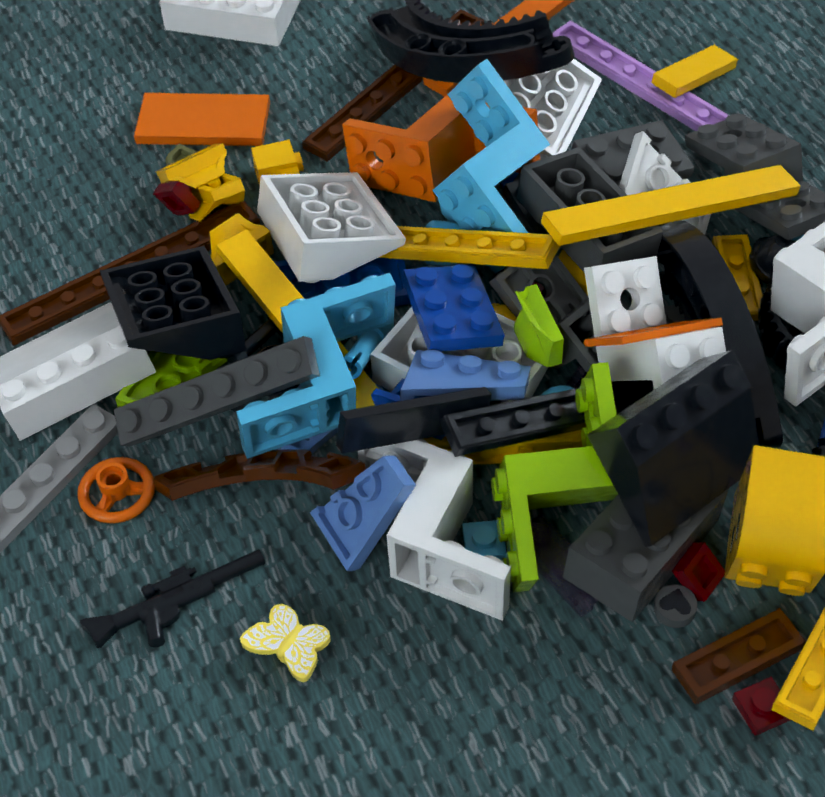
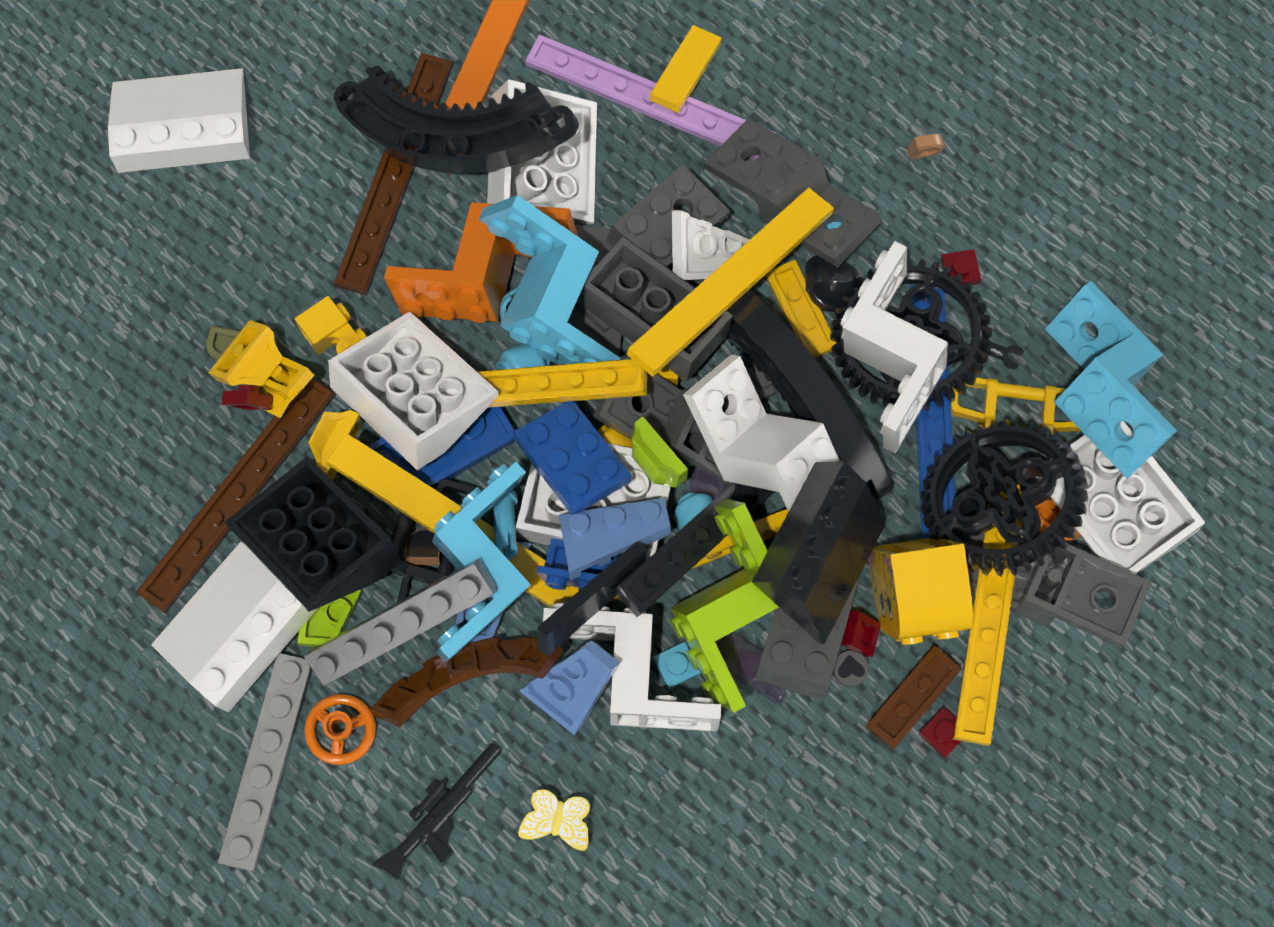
camera: 25 degrees left, 20 degrees up
orange tile [134,93,270,146] -> none
orange window [584,318,723,347] -> none

